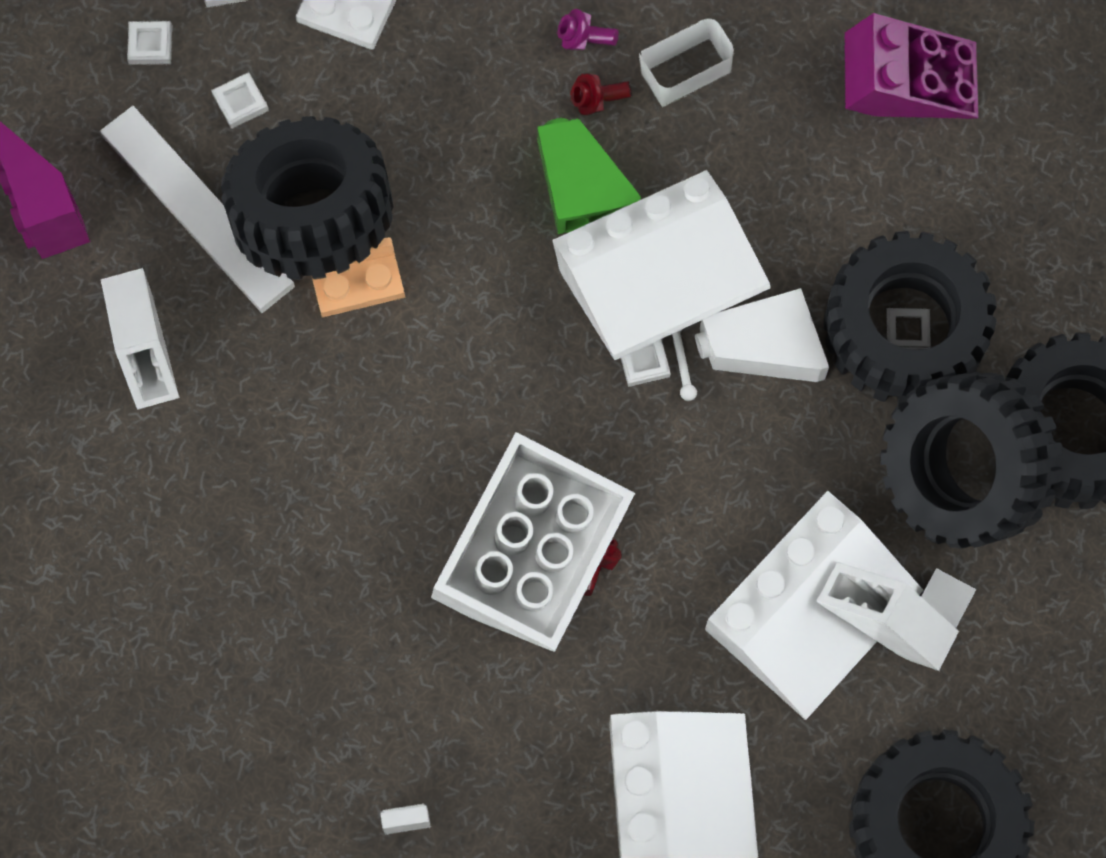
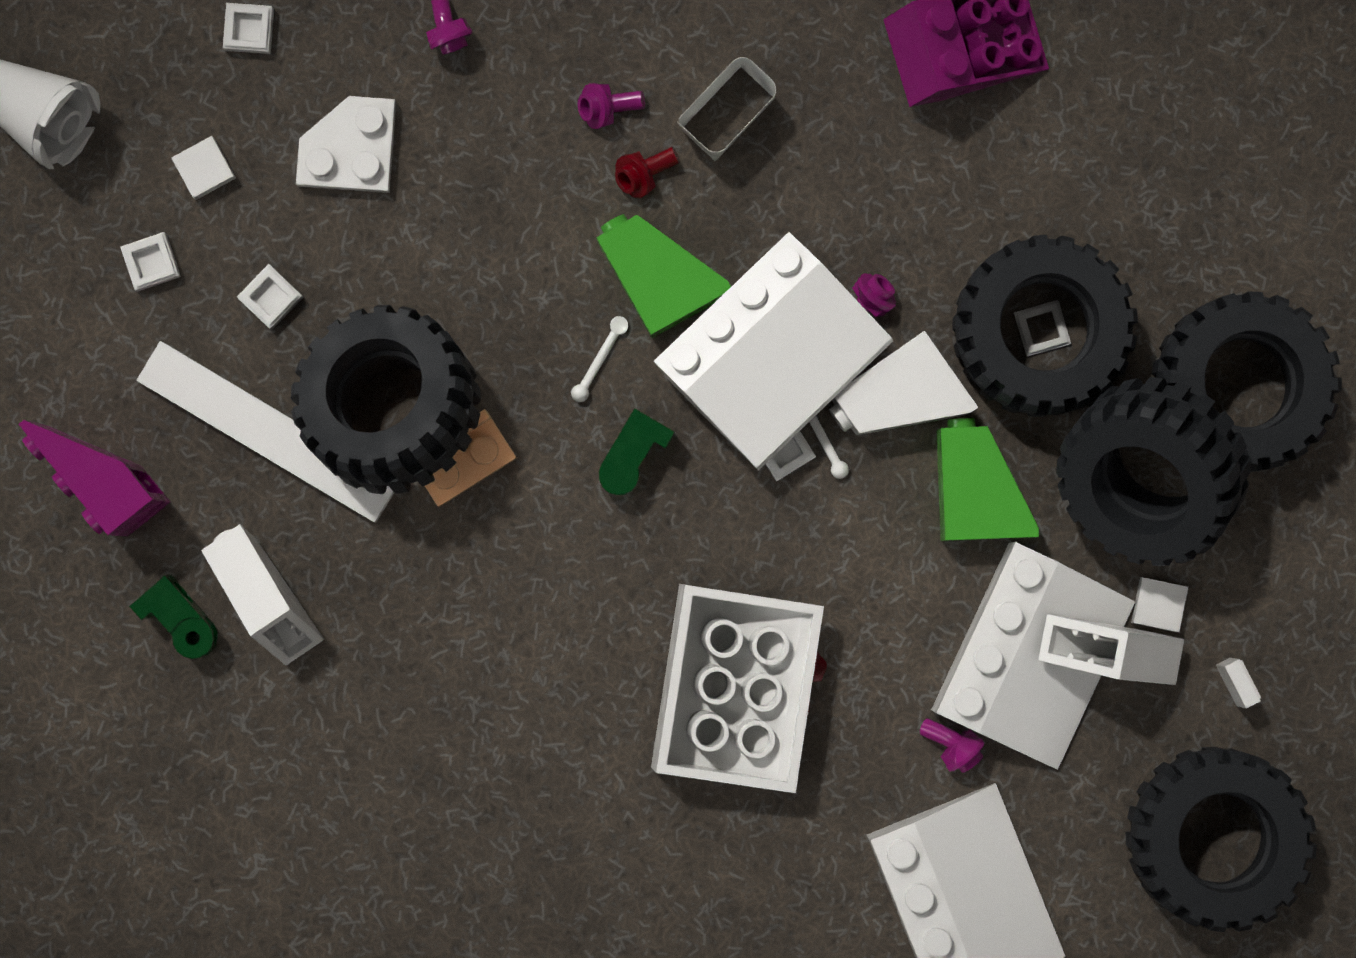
camera: 20 degrees left, 15 degrees up
none -> dark green leg [129,574,219,659]
none -> white hinge [571,316,628,402]
none -> dark green leg [599,408,675,495]
none -> magenta plate [852,273,896,317]
none -> magenta plate [920,718,985,773]
none -> bright green slope [936,418,1039,541]
none -> white tile [1216,658,1261,708]

